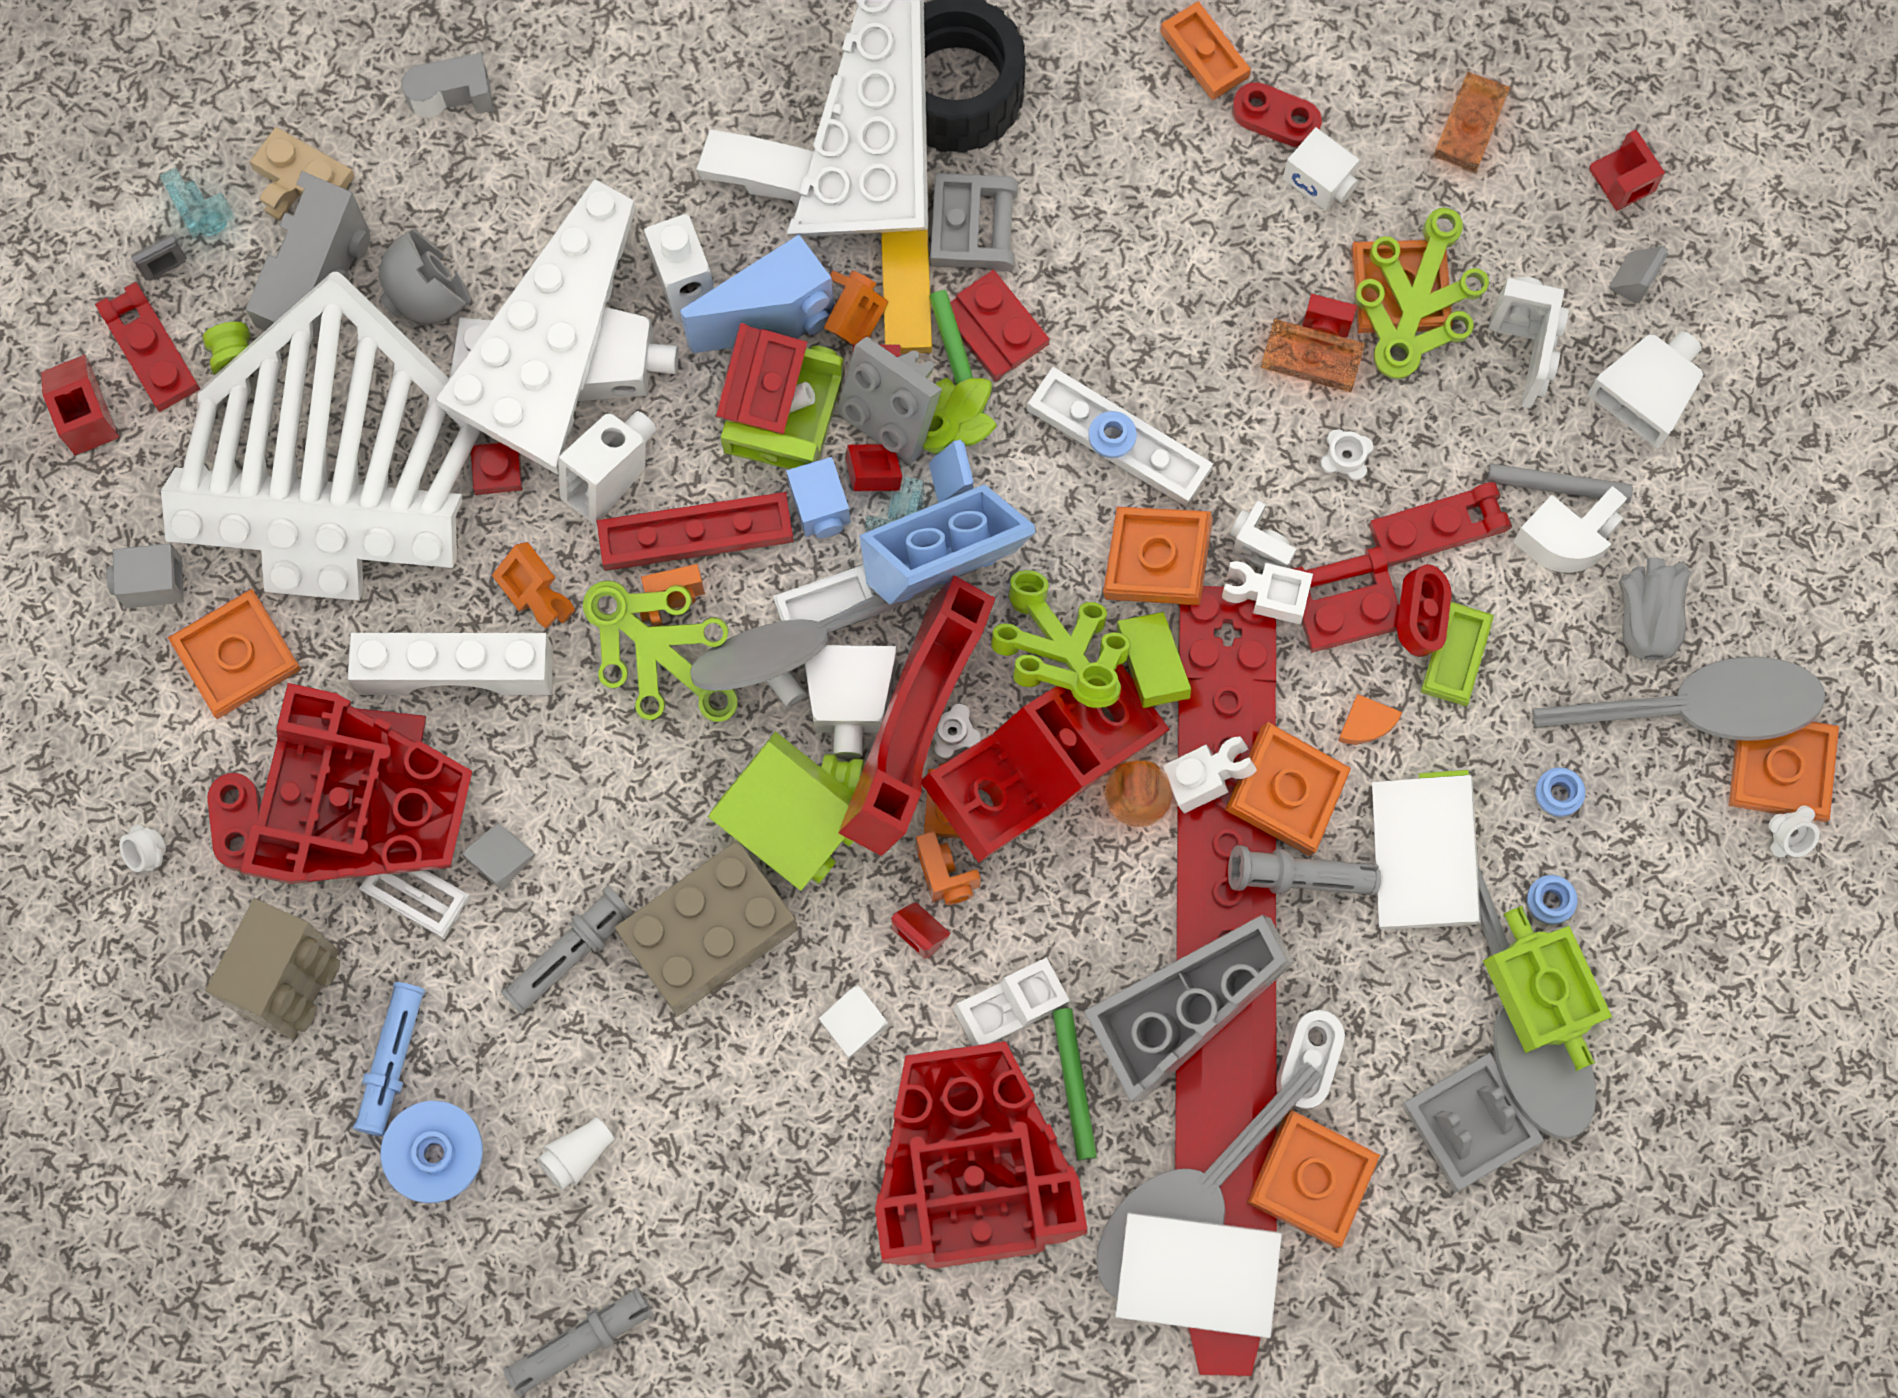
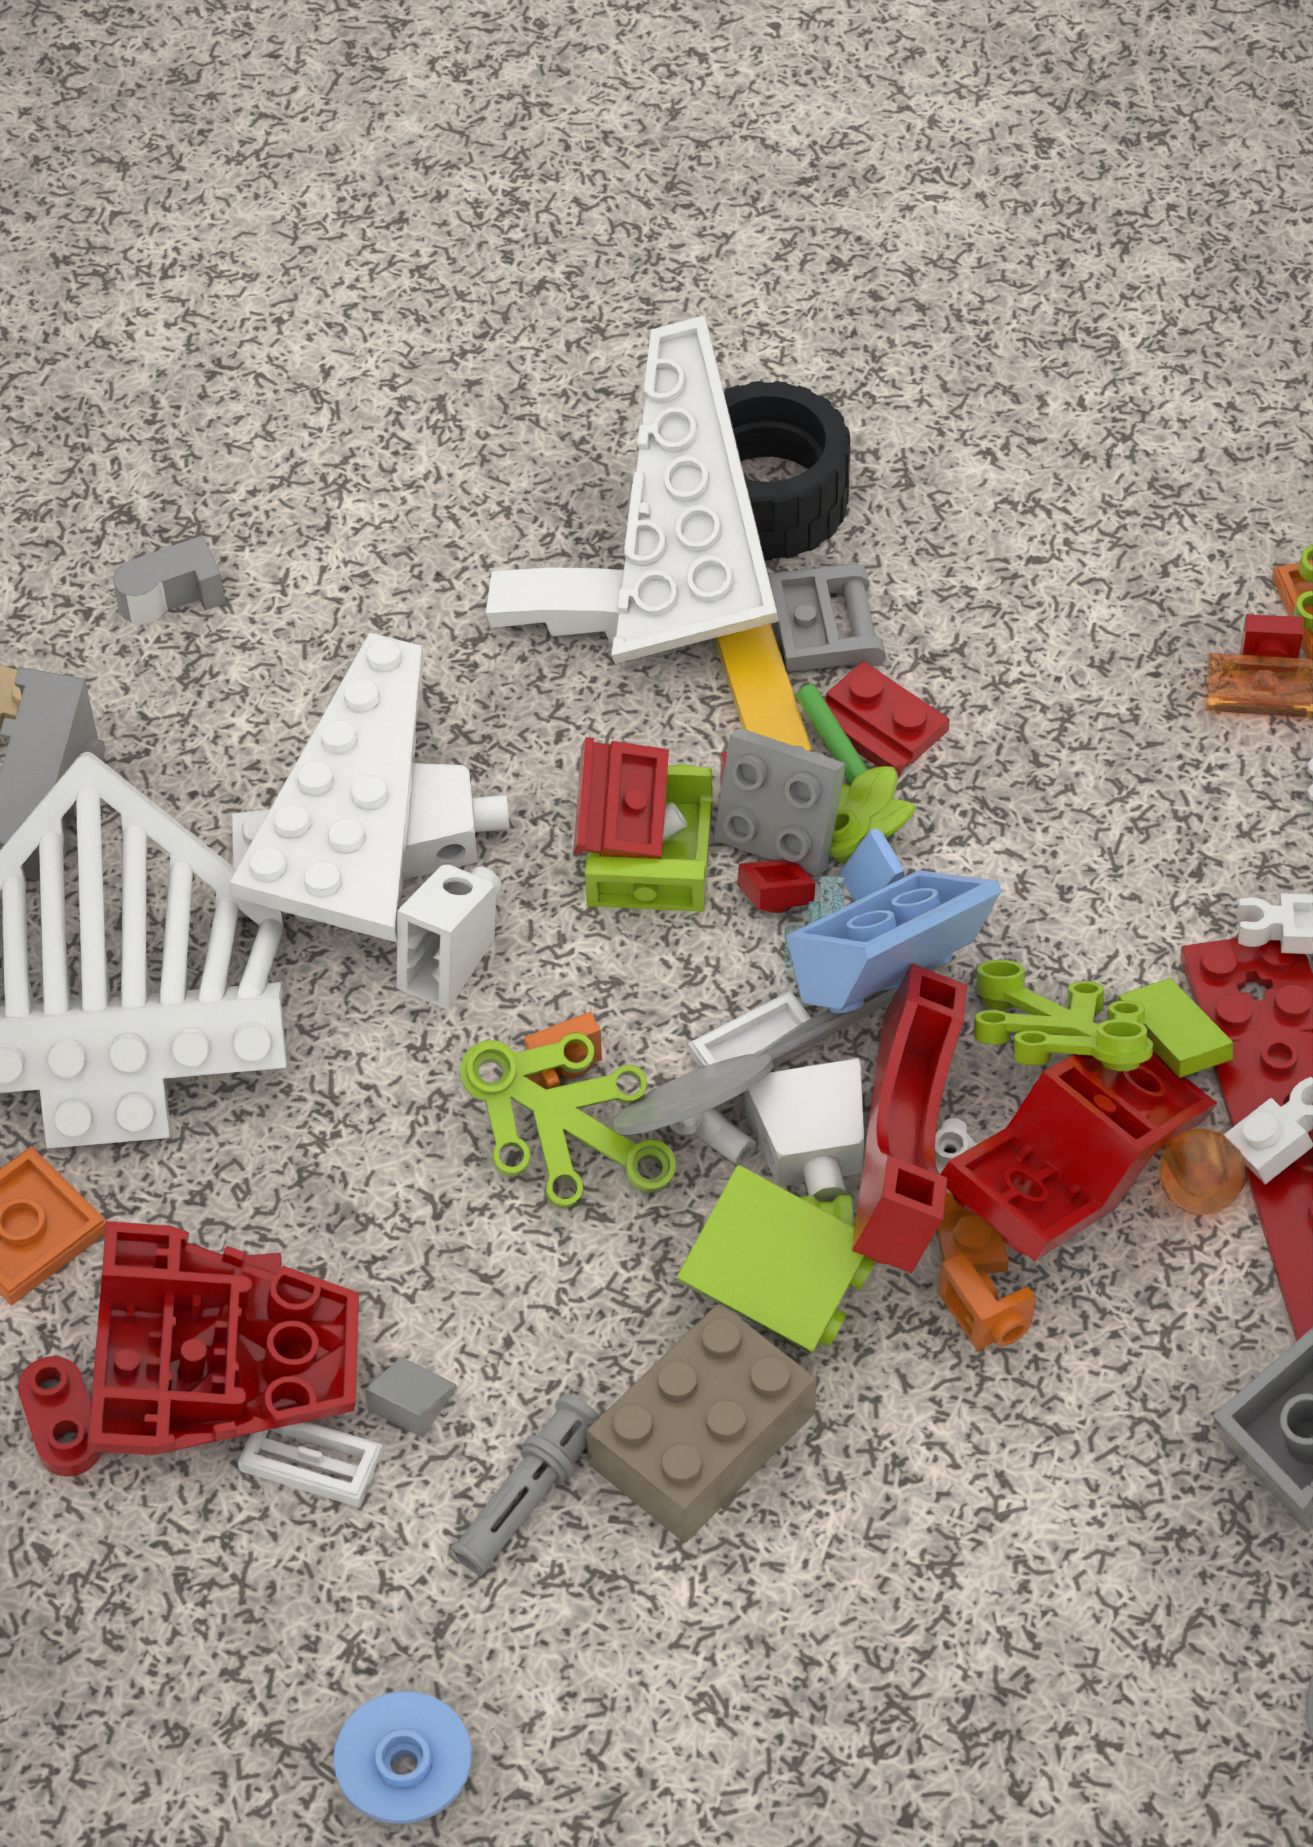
camera: 10 degrees left, 20 degrees down
dark tan brick [205,898,340,1041] -> none
white arch [348,633,553,695] -> none
light blue pin [353,982,425,1137] -> none
light grey cylinder [379,229,471,325] -> none
red plate [471,443,523,495] -> none
orange plate [491,542,575,629] -> none
white cone [537,1117,615,1190] -> none
red plate [596,492,794,571] -> none
white torso [644,214,714,324] -> none
light blue slope [680,235,834,353] -> none
light blue brick [786,457,851,538] -> none
white slope [819,984,889,1058] -> none
orange bracket [823,270,889,346] -> none
red wedge [875,1041,1088,1268] -> none
red slope [891,902,951,959] -> none
white slope [953,957,1070,1046] -> none
white plate [1027,367,1213,507] -> none
bright green bar [1053,1008,1097,1161] -> none
light blue plate [1088,411,1137,458] -> none
orange tile [1103,507,1213,605] -> none
orange plate [1160,1,1251,100] -> none
white bracket [1230,500,1296,570] -> none
red plate [1232,82,1322,147] -> none
white brick [1283,127,1360,211] -> none

